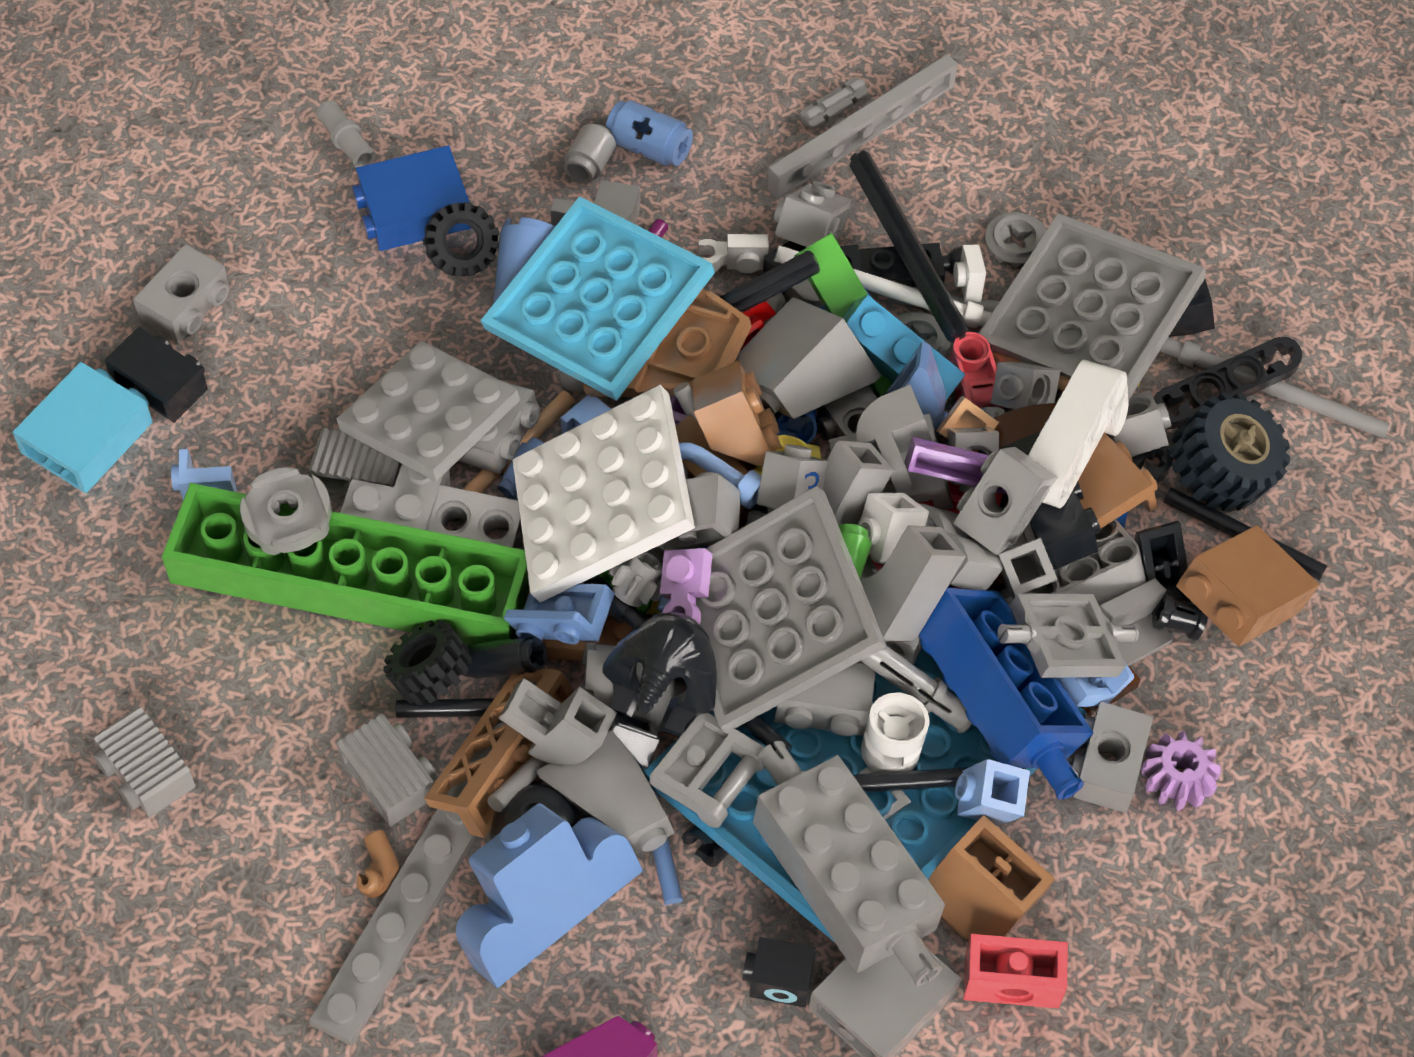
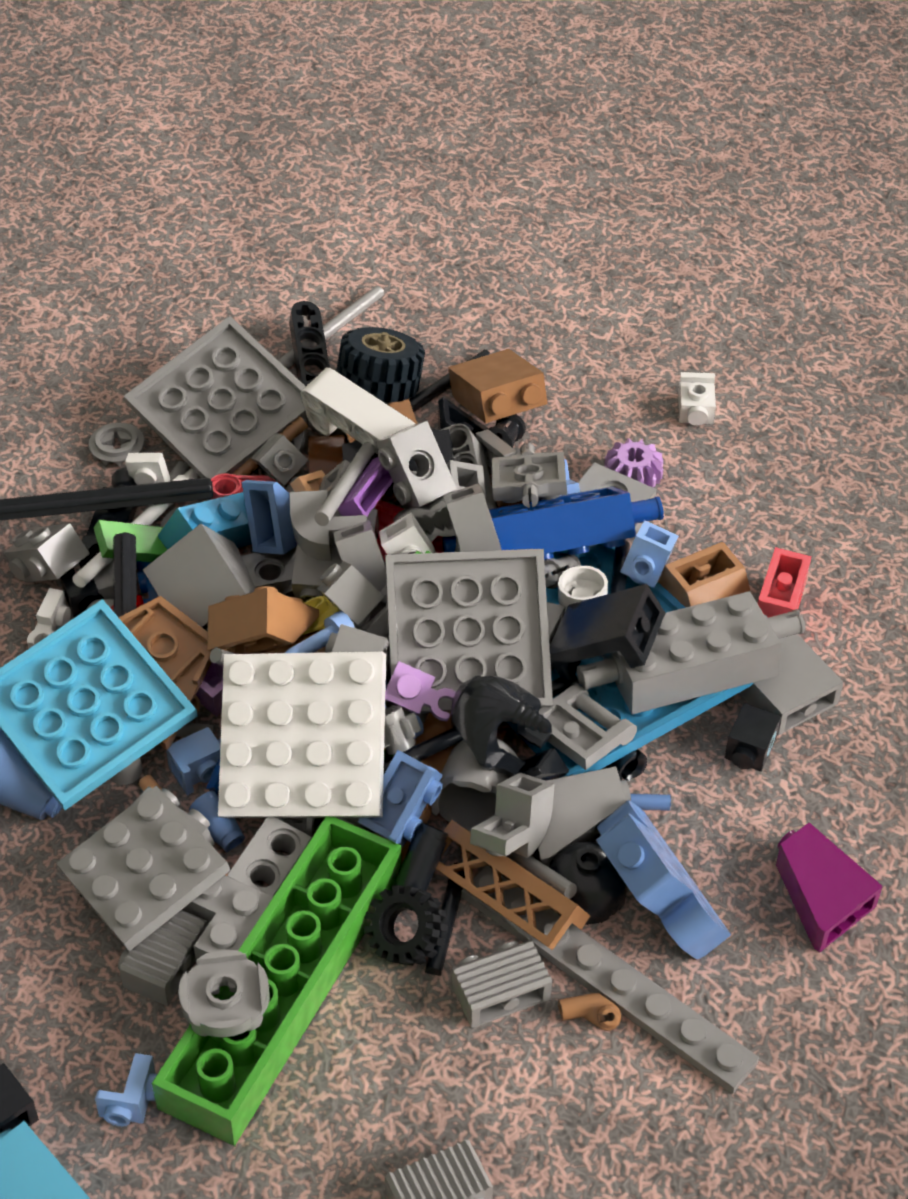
camera: 75 degrees left, 10 degrees down
none -> light grey bar [314,442,375,526]
none -> black panel [550,584,665,683]
none -> white brick [678,372,716,426]

